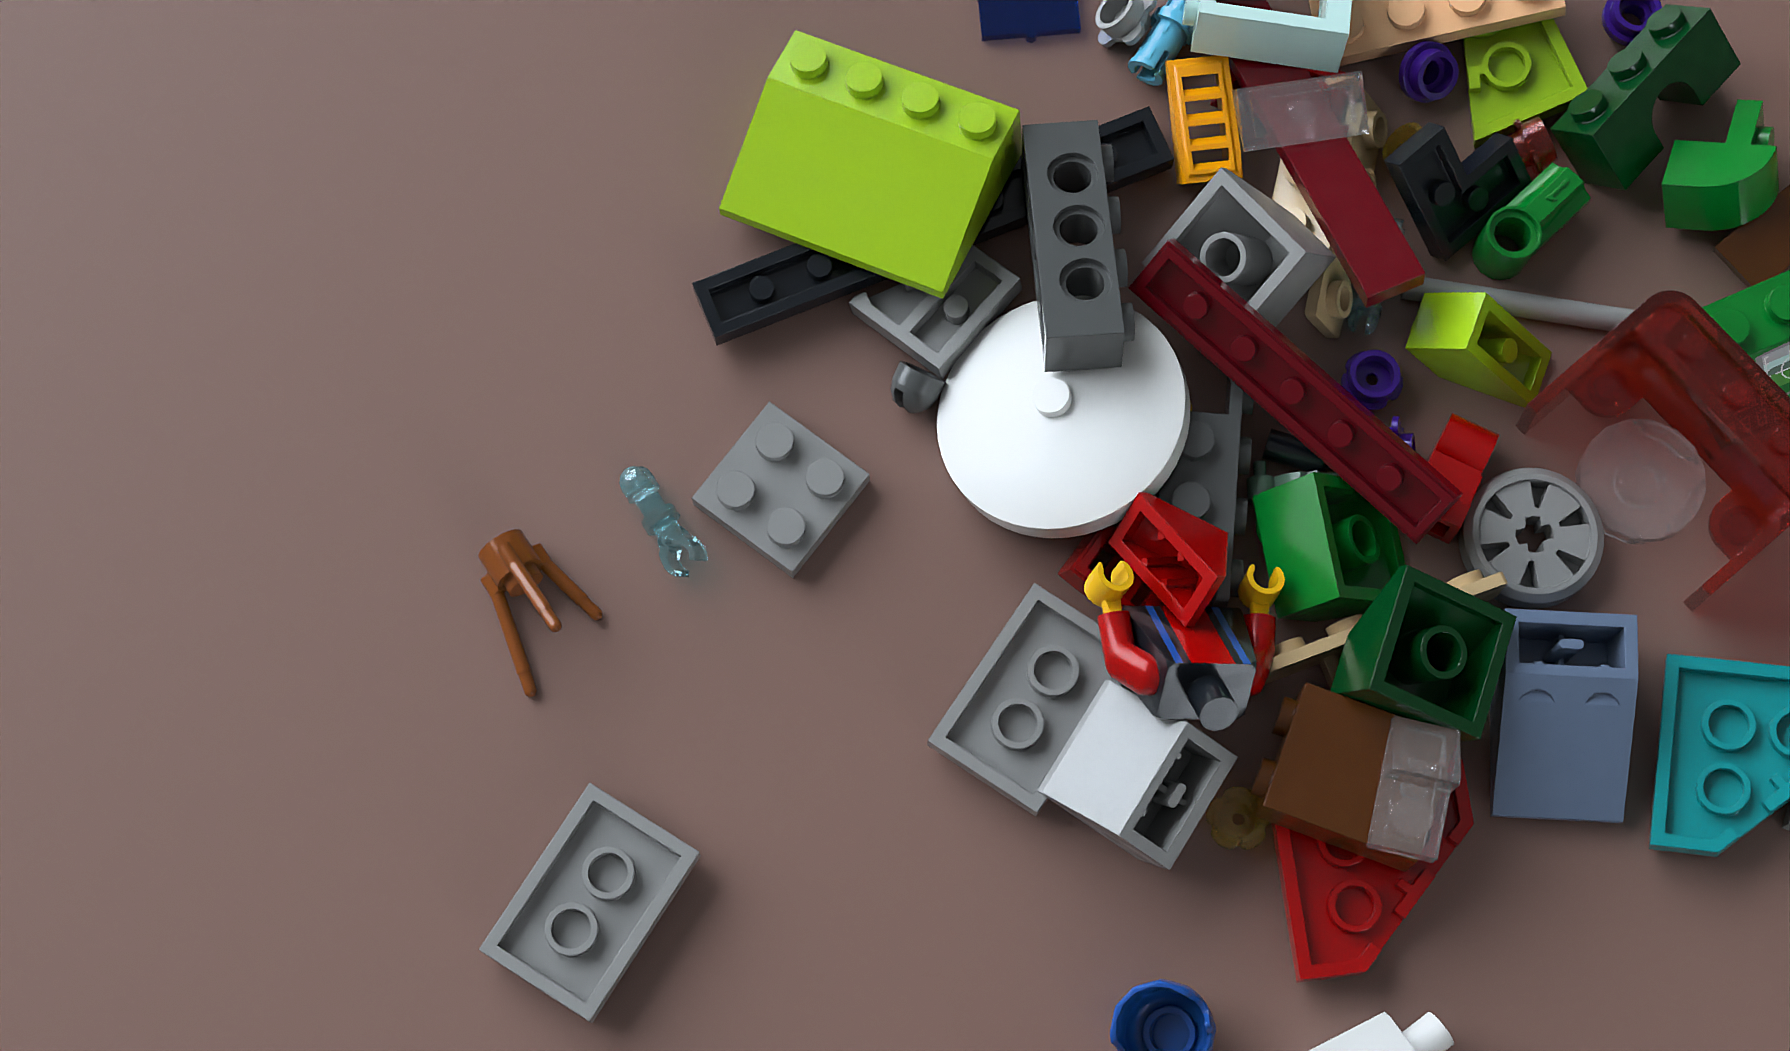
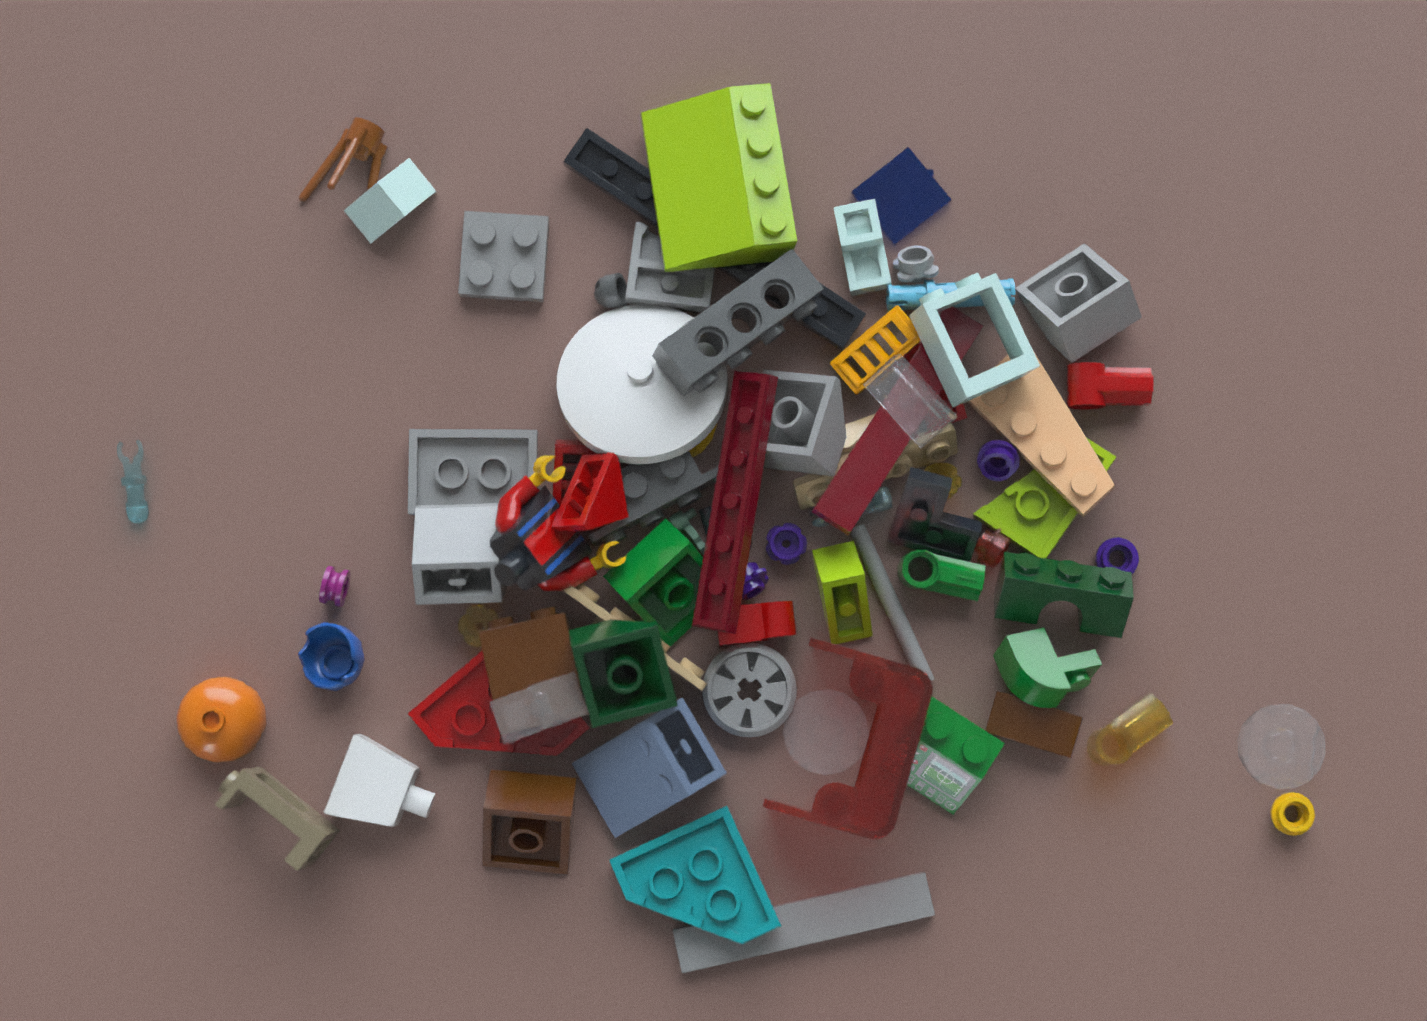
camera: 50 degrees right, 10 degrees up
light grey plate [479,783,701,1023] -> none
clear light blue piece [619,466,708,577] -> none
none -> magenta bush [319,566,351,608]
none -> light aqua slope [344,158,436,244]
none -> reddish brown slope [482,769,577,875]
none -> light aqua slope [833,199,892,296]

